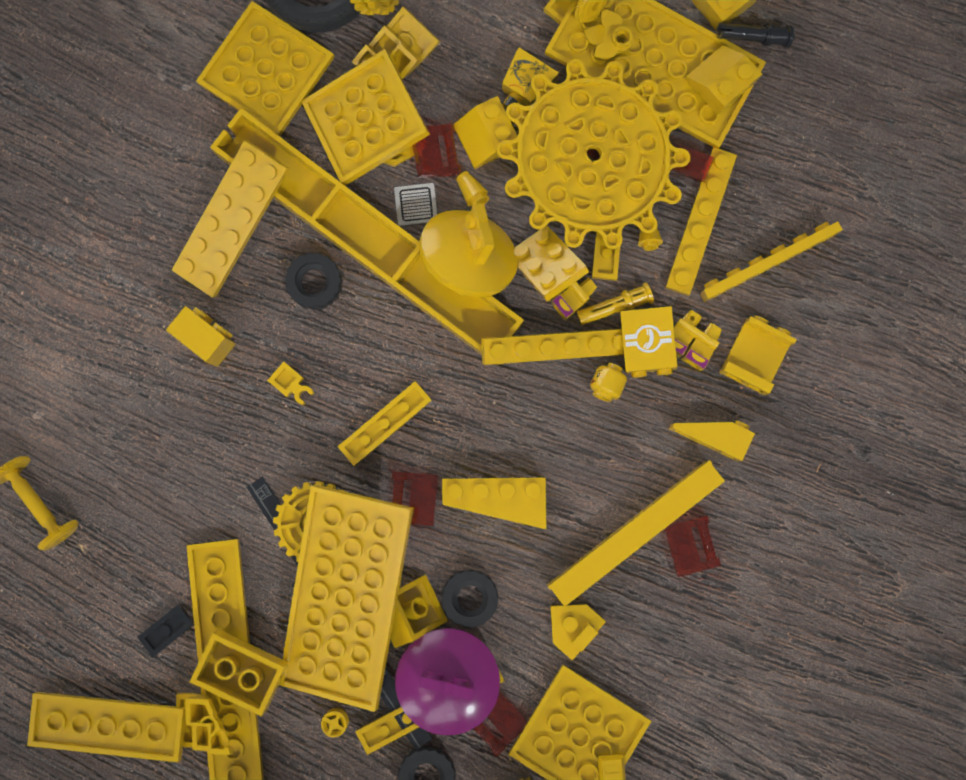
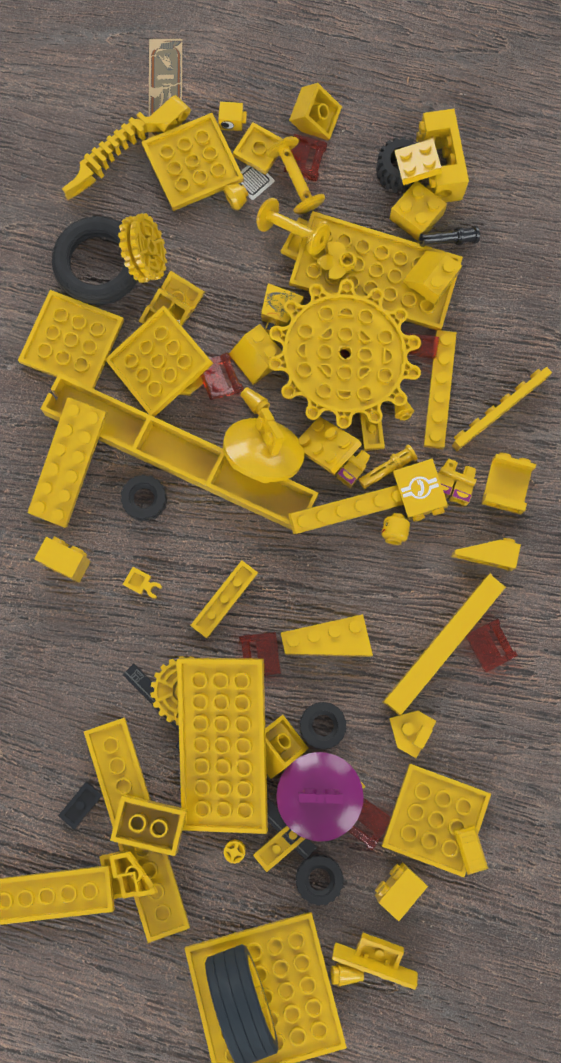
camera: 15 degrees left, 5 degrees down
white sticker [394,183,437,226] -> none

